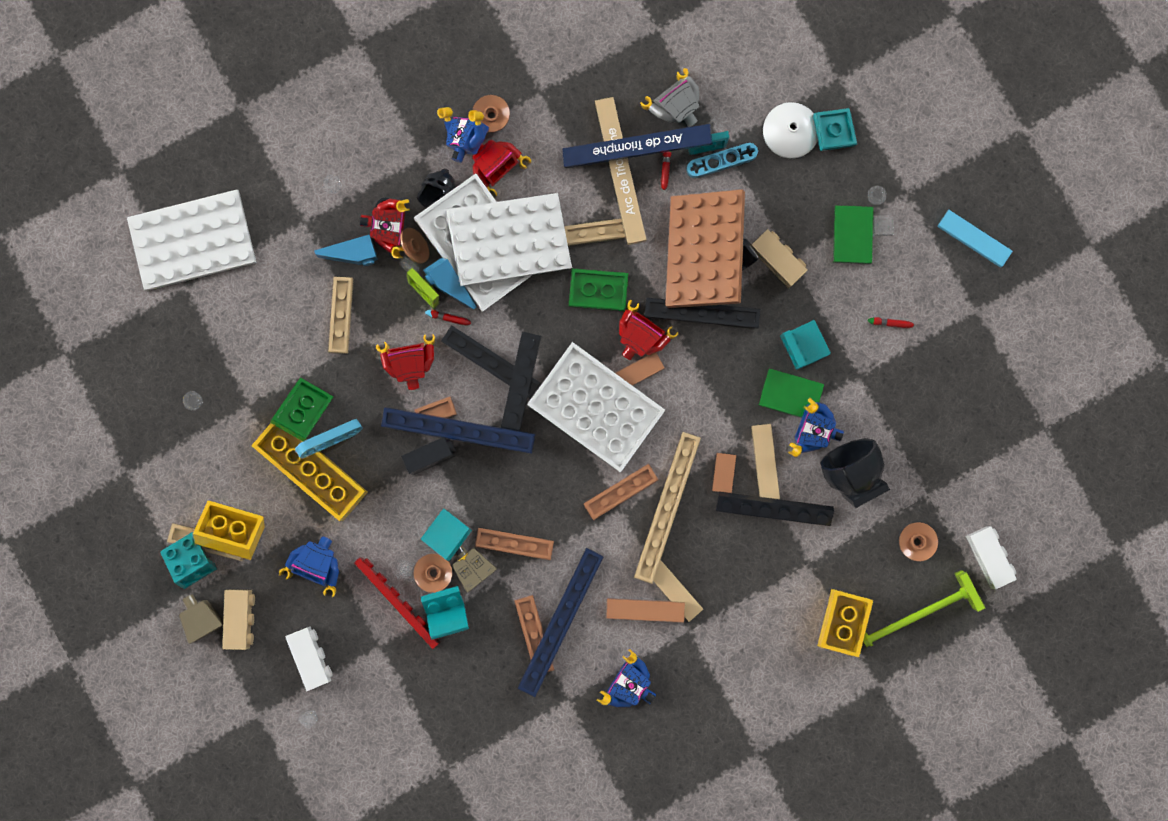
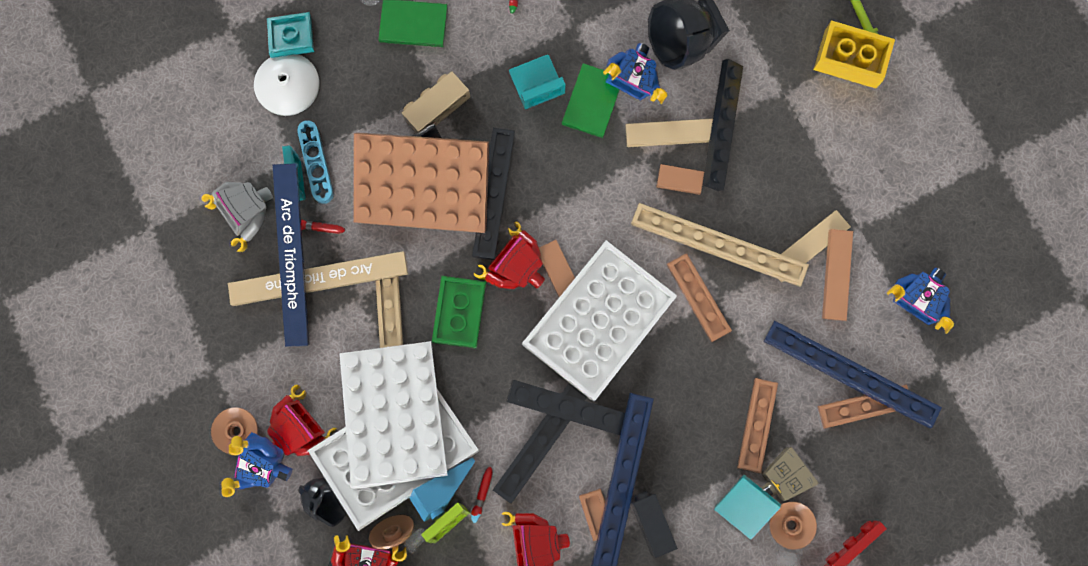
camera: 85 degrees left, 5 degrees down
teal bracket [421,586,469,640] -> none

